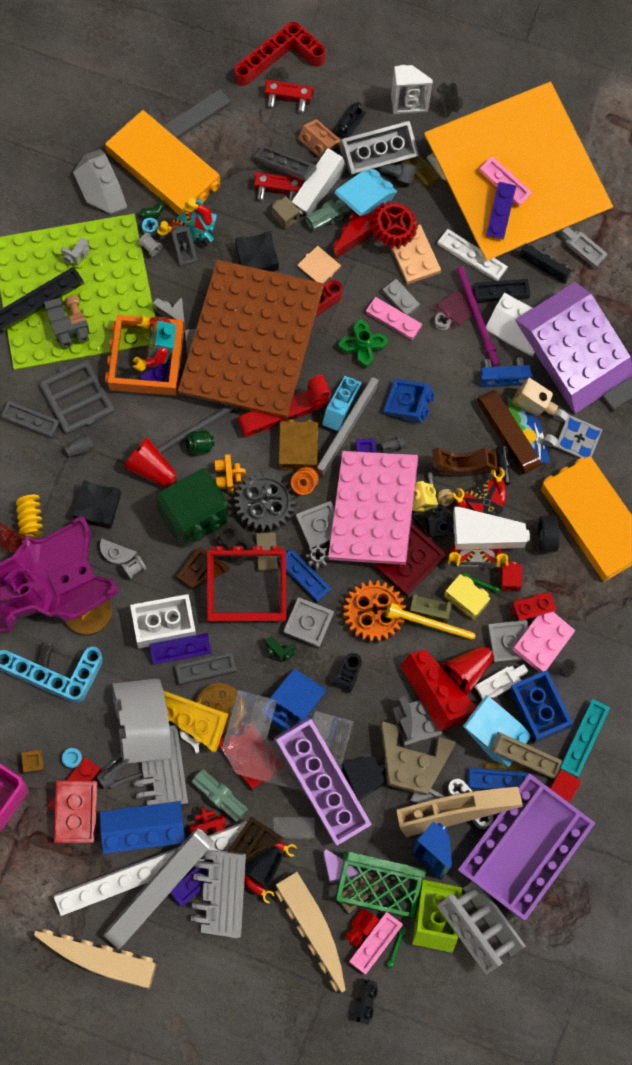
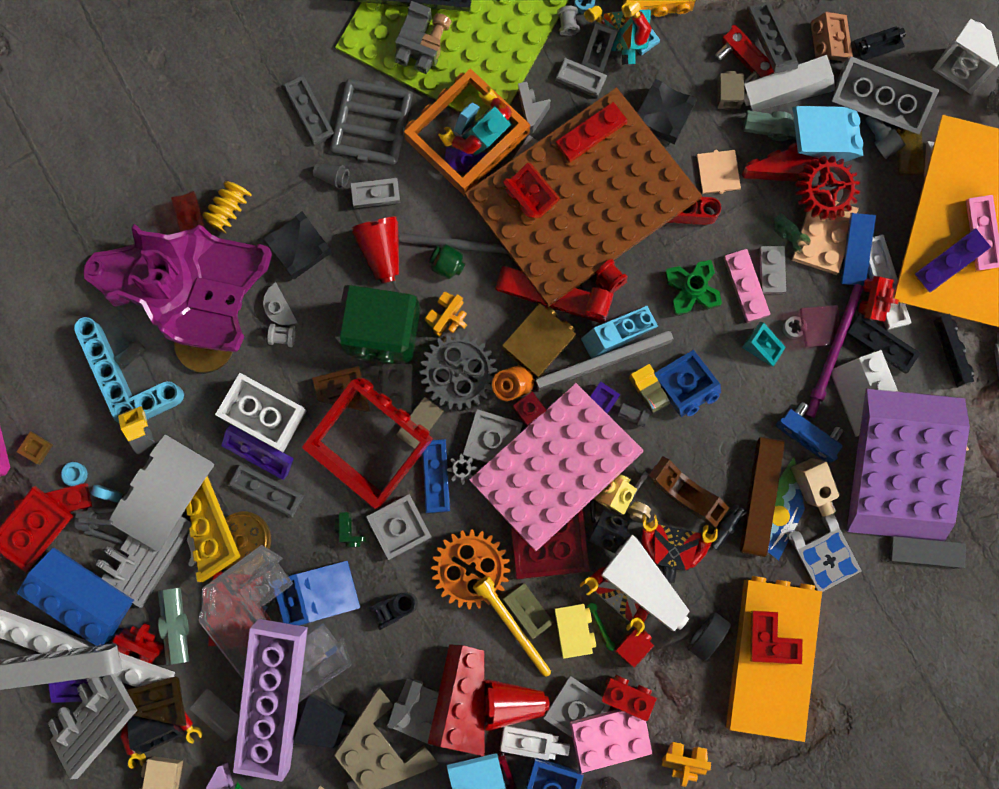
camera: 45 degrees right, 10 degrees up
none -> medium azure tile [91,485,123,503]
none -> yellow leg [118,406,155,455]
none -> light grey plate [351,178,400,208]
none -> medium azure tile [454,102,479,135]
none -> red bracket [503,162,560,218]
none -> dark red brick [513,392,547,428]
none -> light grey tile [555,58,607,98]
none -> red plate [556,102,627,163]
none -> red piece [595,259,628,293]
none -> leg [629,364,670,413]
none -> light orange hips [661,742,711,787]
none -> teal slope [742,321,786,367]
none -> red plate [750,611,803,664]
none -> clear green plate [774,213,811,254]
none -> blue tile [840,213,876,286]
none -> red hips [858,276,899,322]

